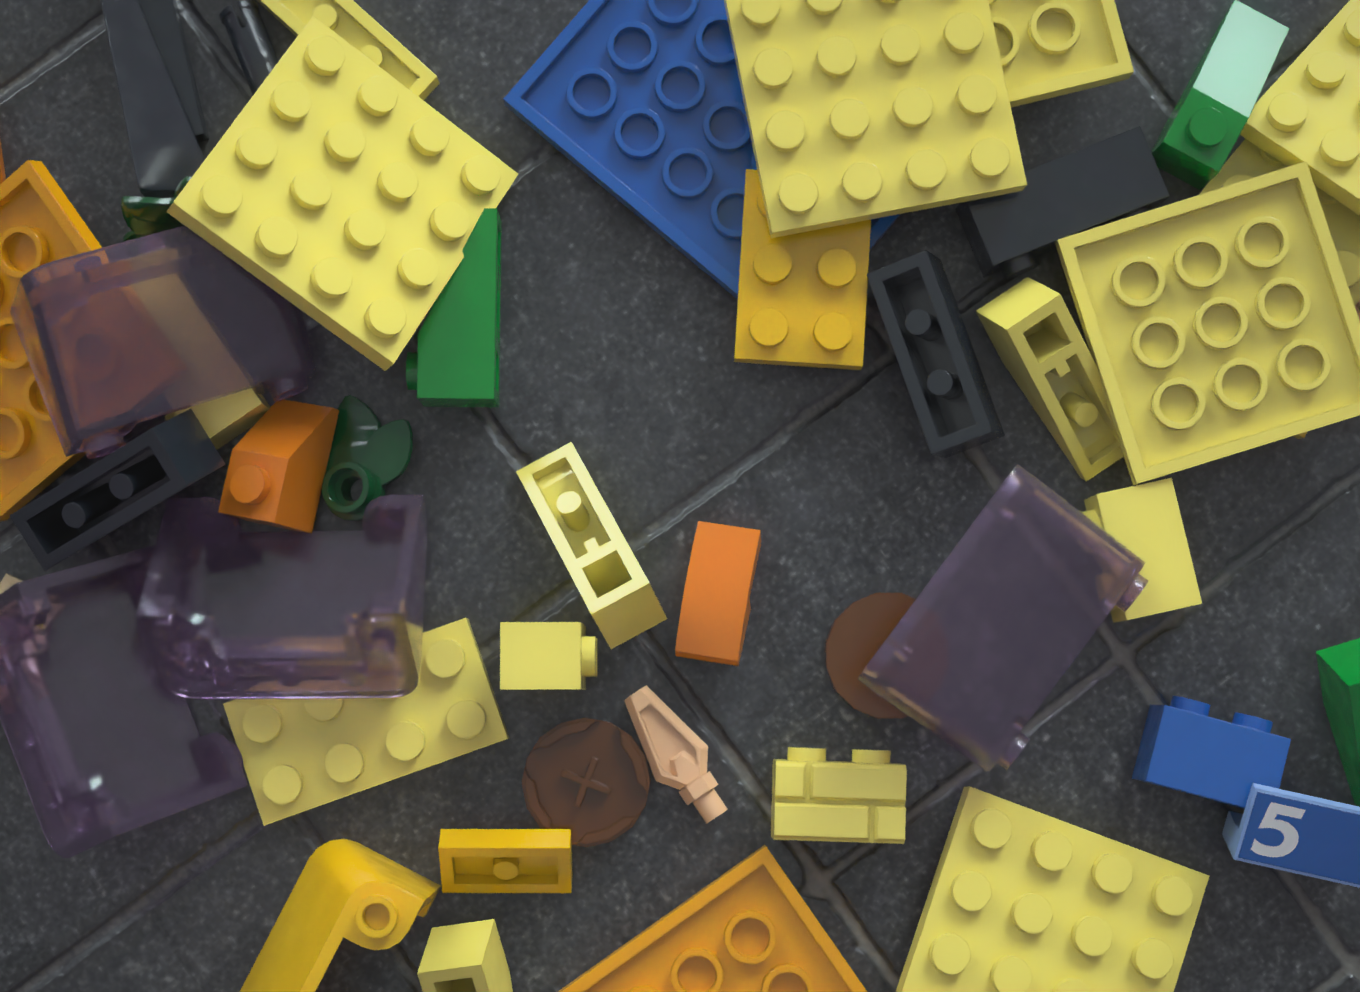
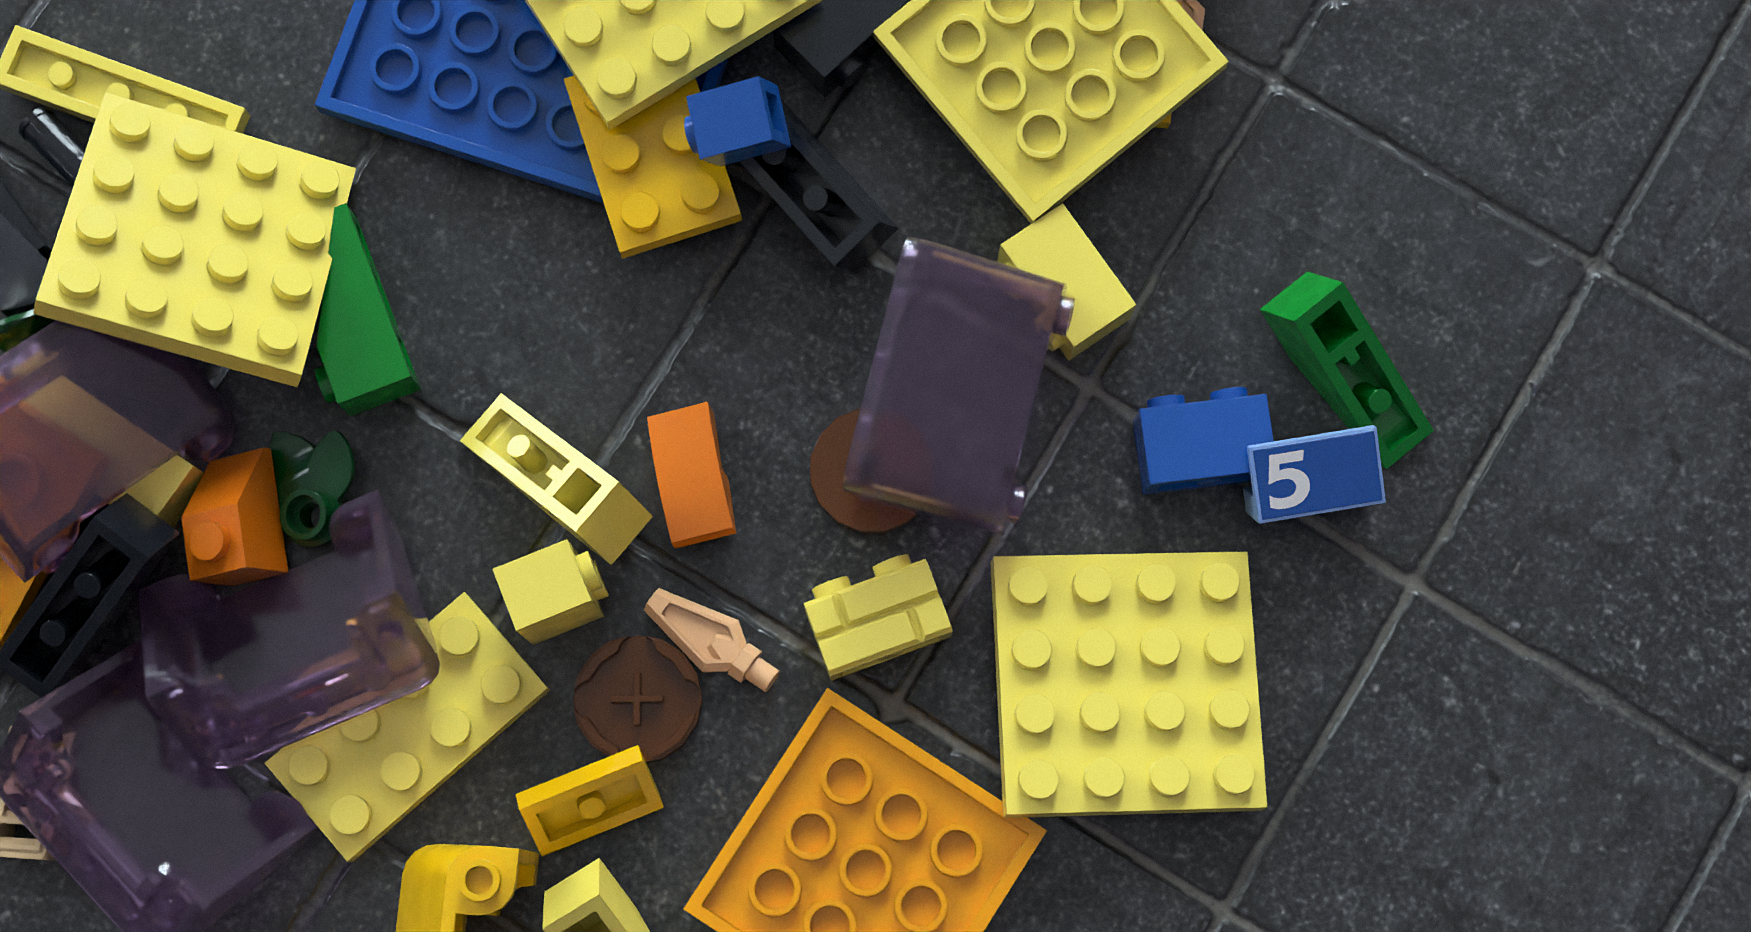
camera: 20 degrees left, 5 degrees down
light yellow slope [976,277,1124,482] -> none
none -> blue brick [684,76,791,166]

